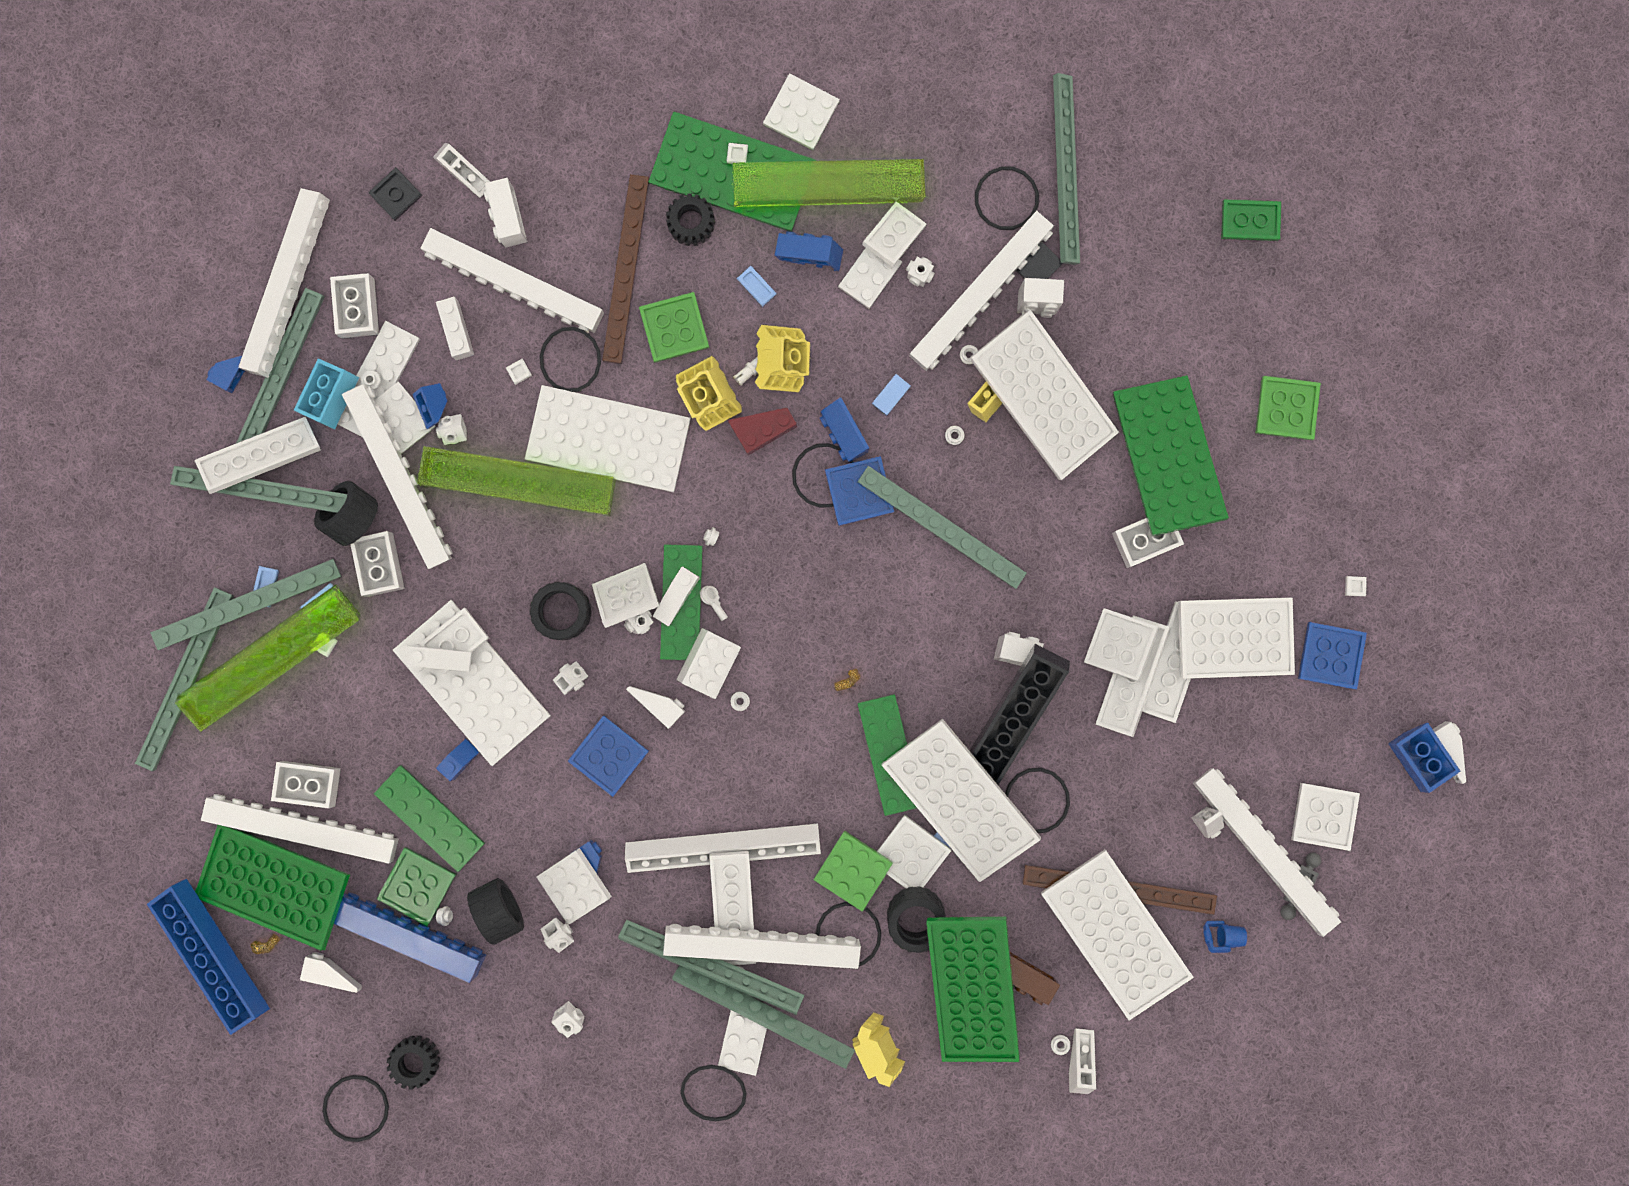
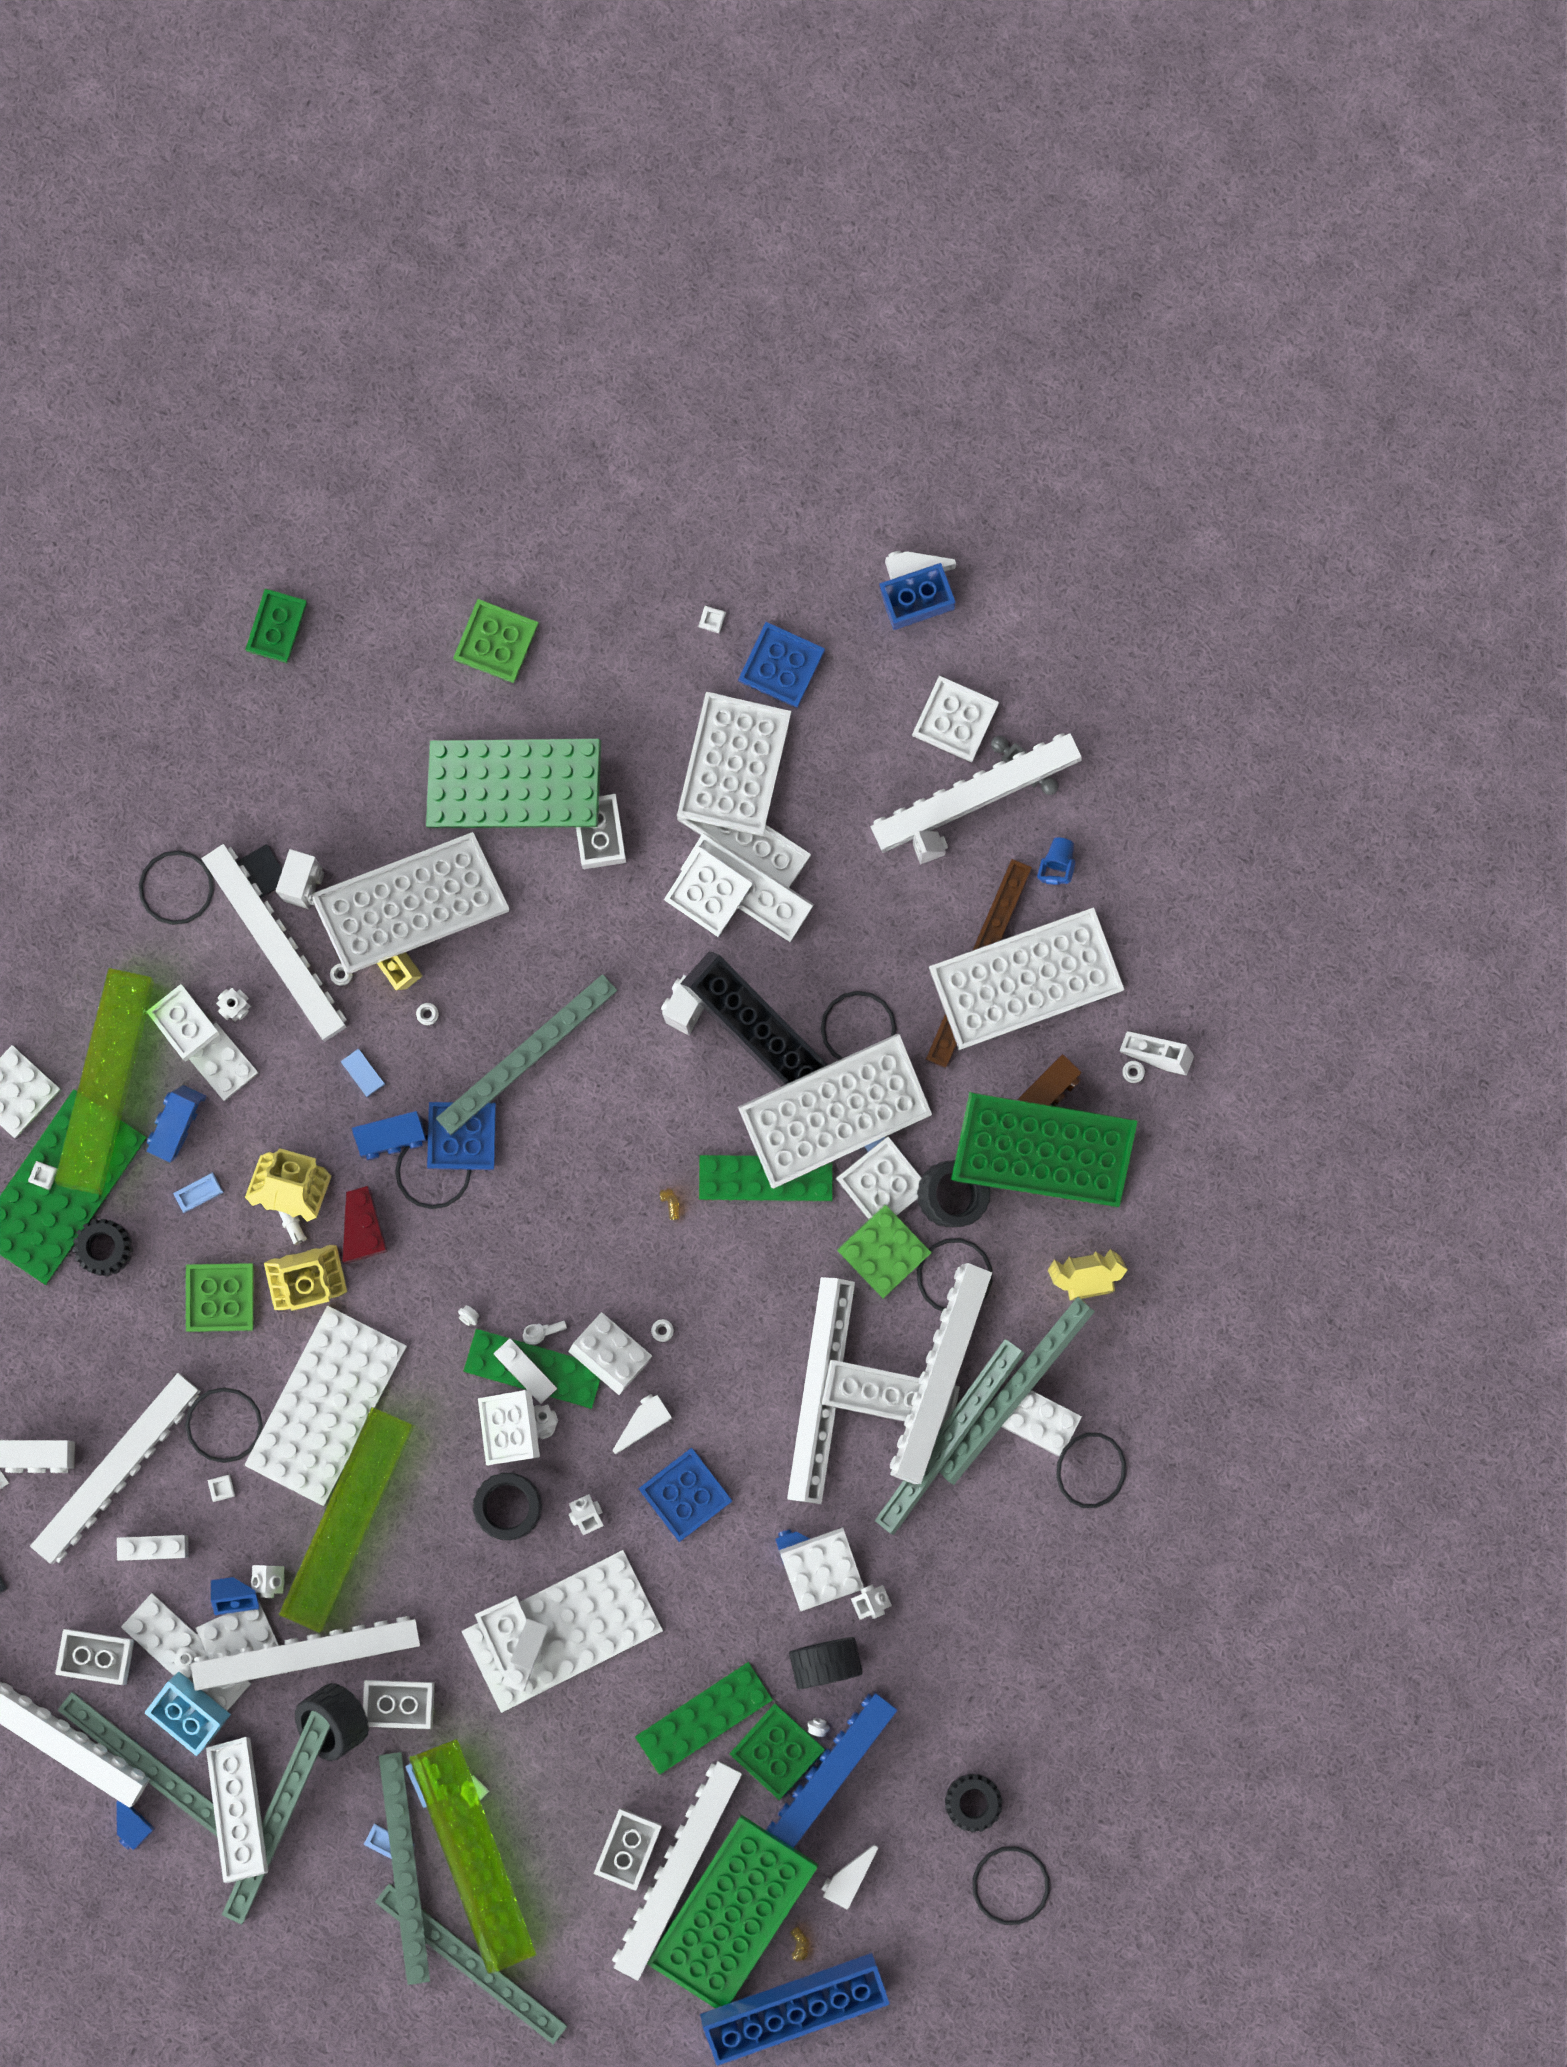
camera: 80 degrees left, 5 degrees down
blue slope [436,739,479,781] -> none
white brick [551,1001,585,1038] -> none
reddish brown plate [602,174,649,364] -> none
sand green plate [1053,73,1080,265] -> none

